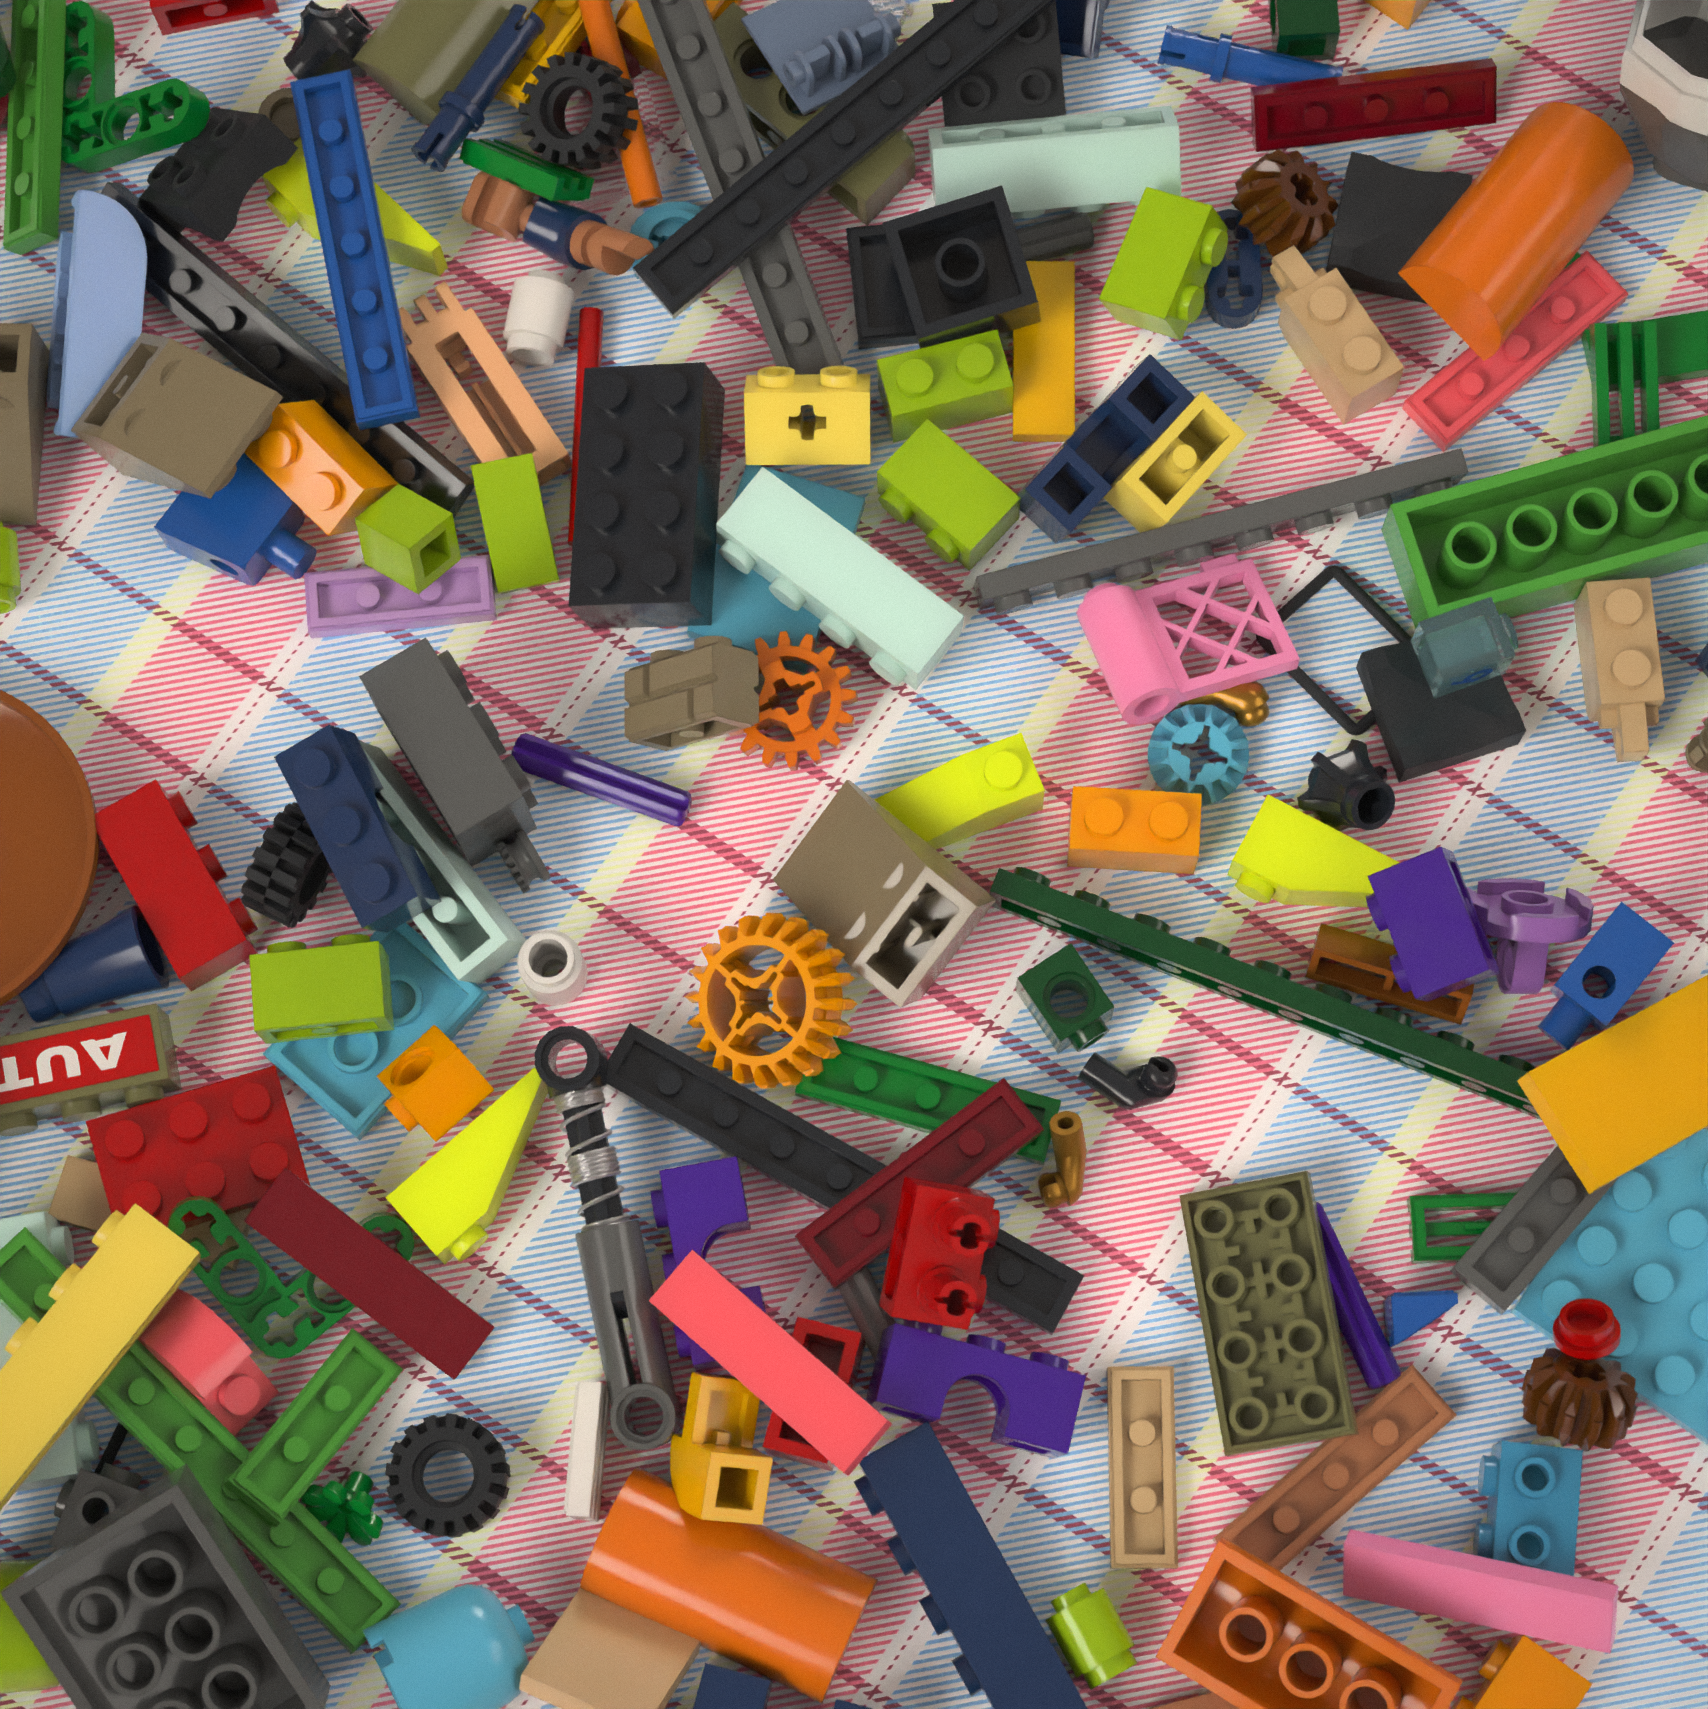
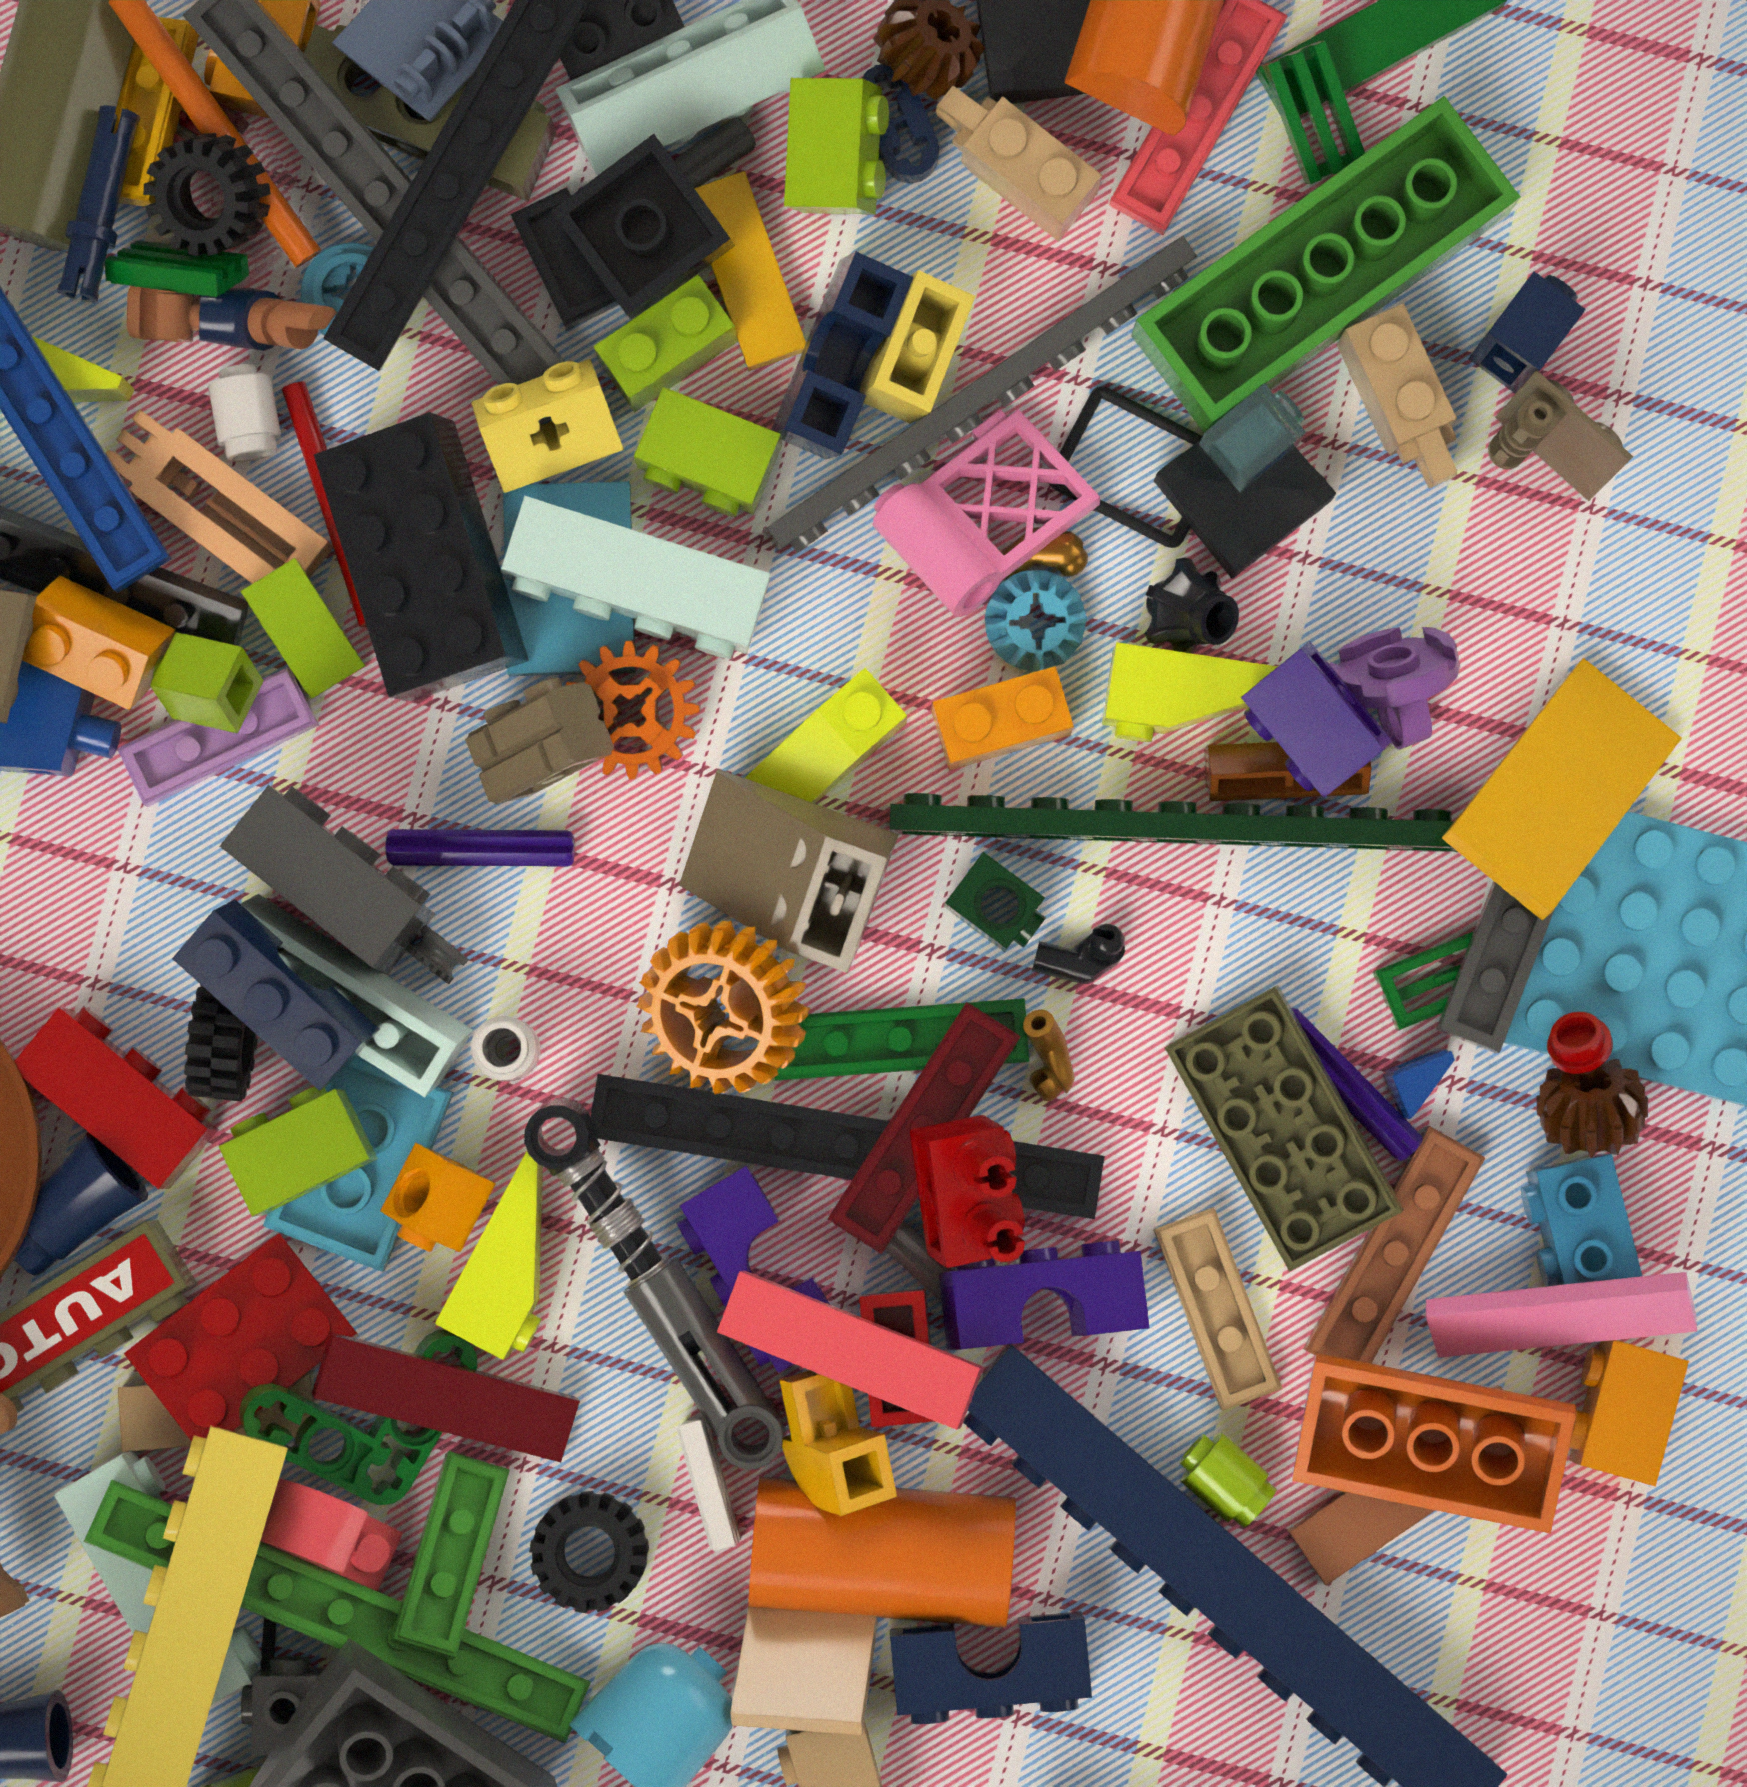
camera: 25 degrees left, 10 degrees up
green plant [301,1471,383,1546] -> none
blue torso [1537,901,1674,1051] -> none

